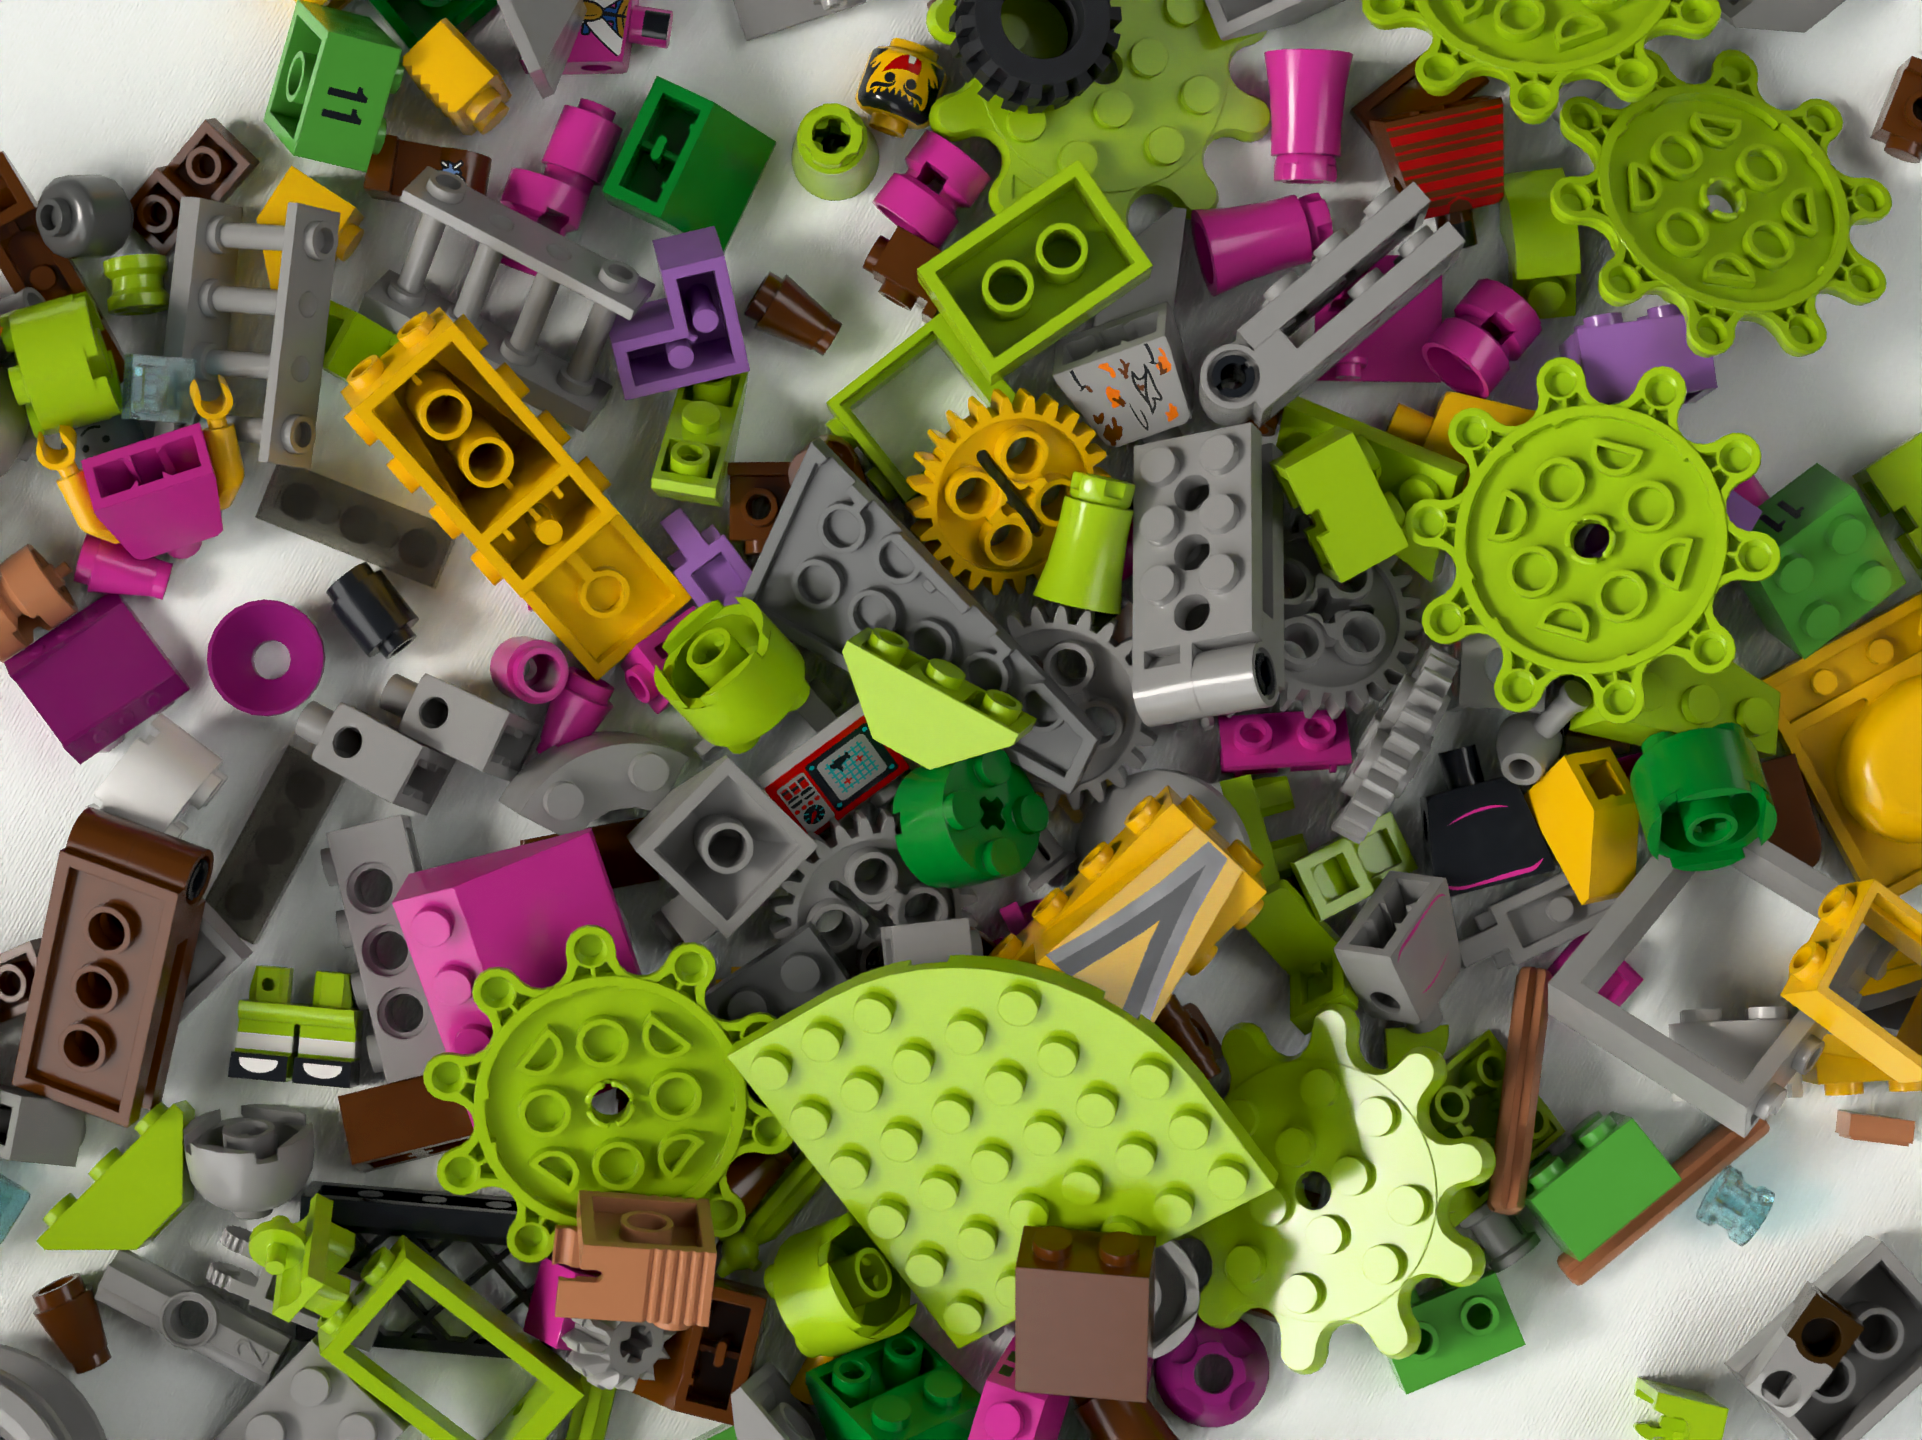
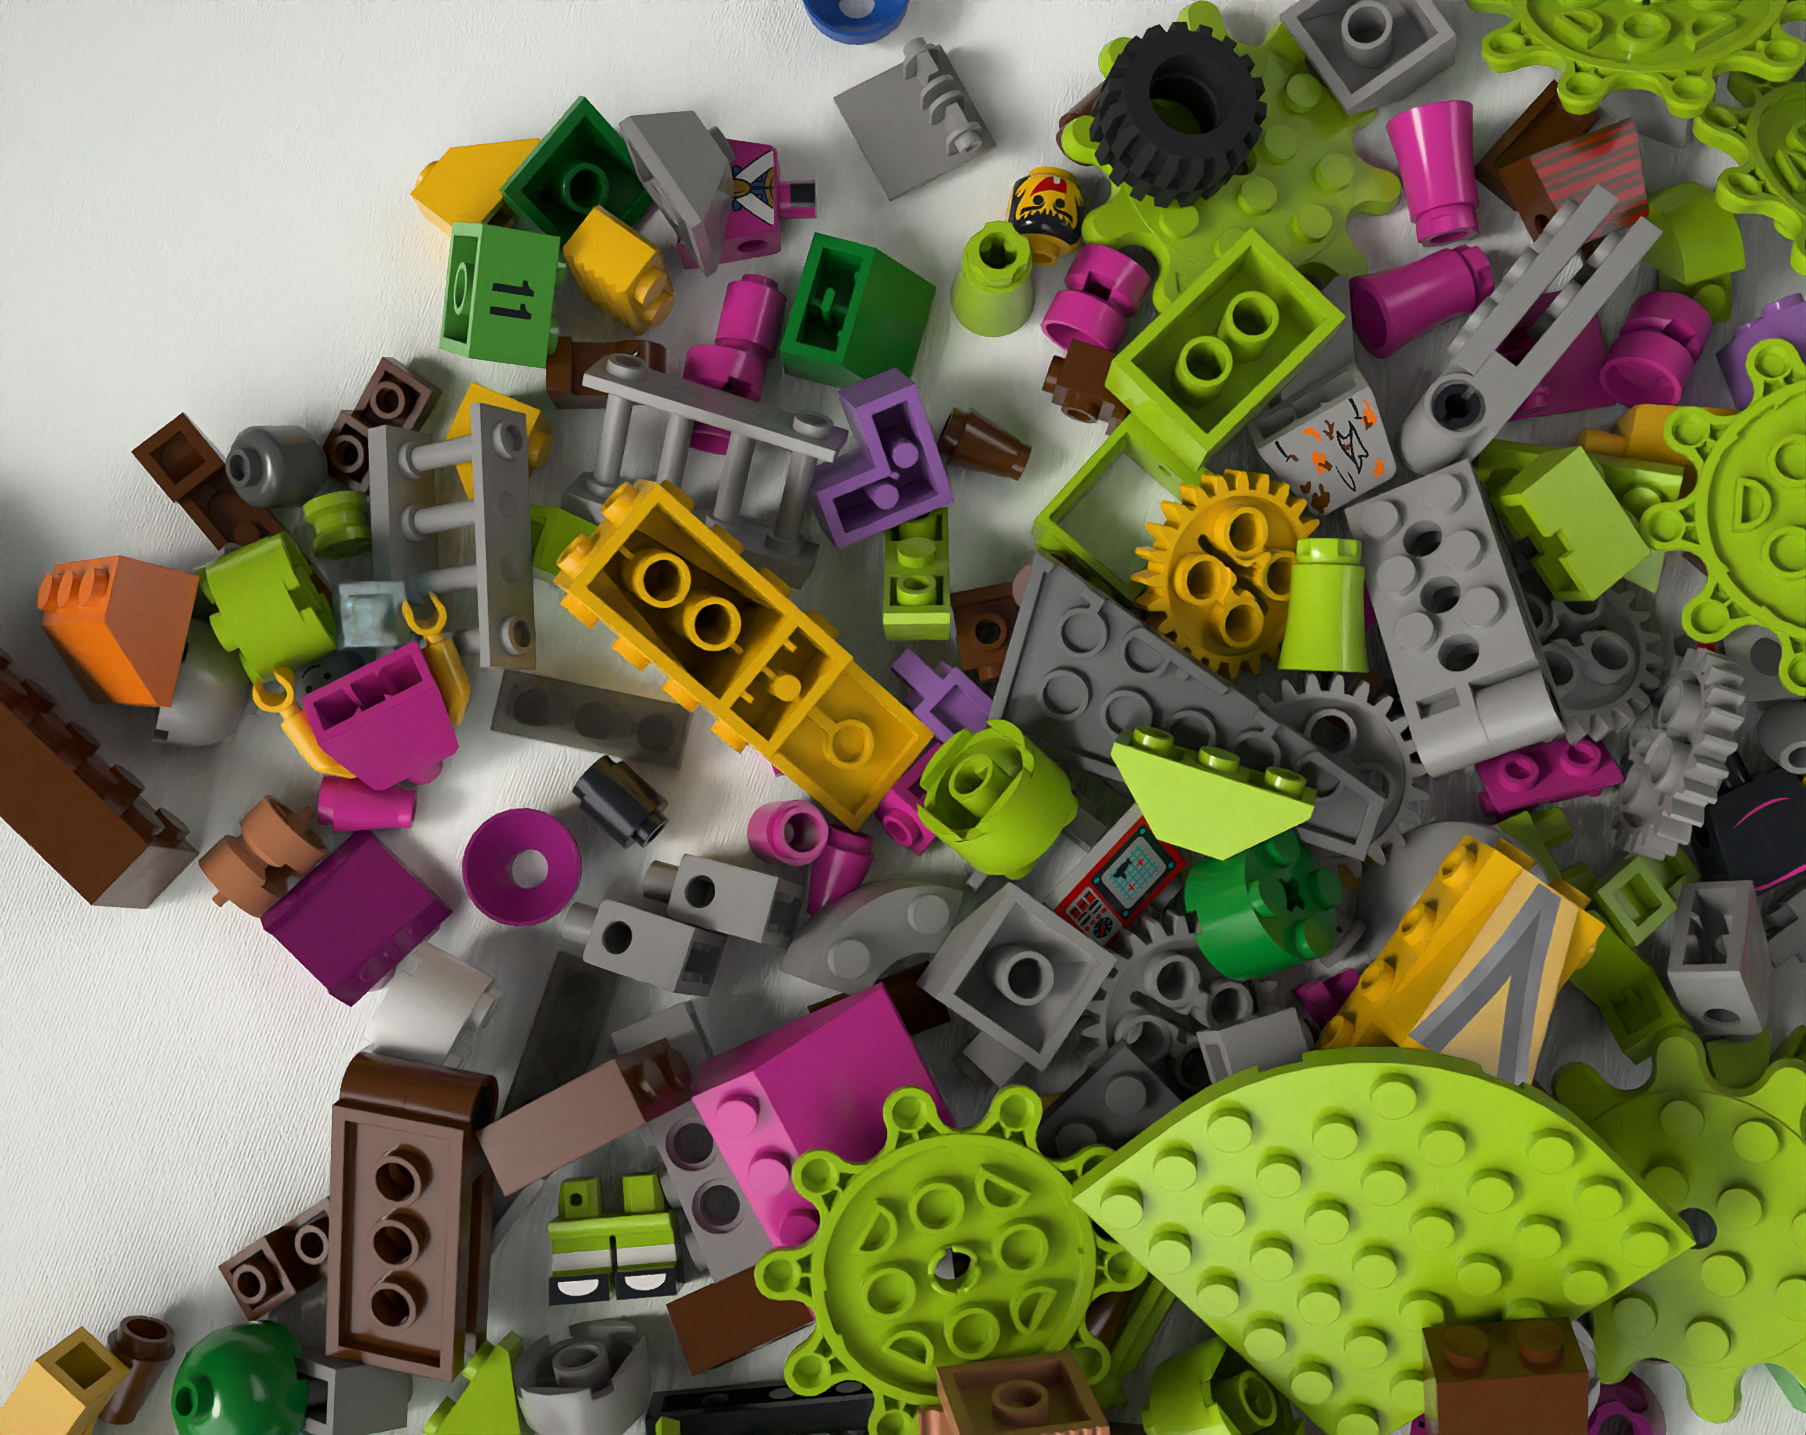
camera: 10 degrees left, 5 degrees down
none -> reddish brown brick [475,1037,693,1196]

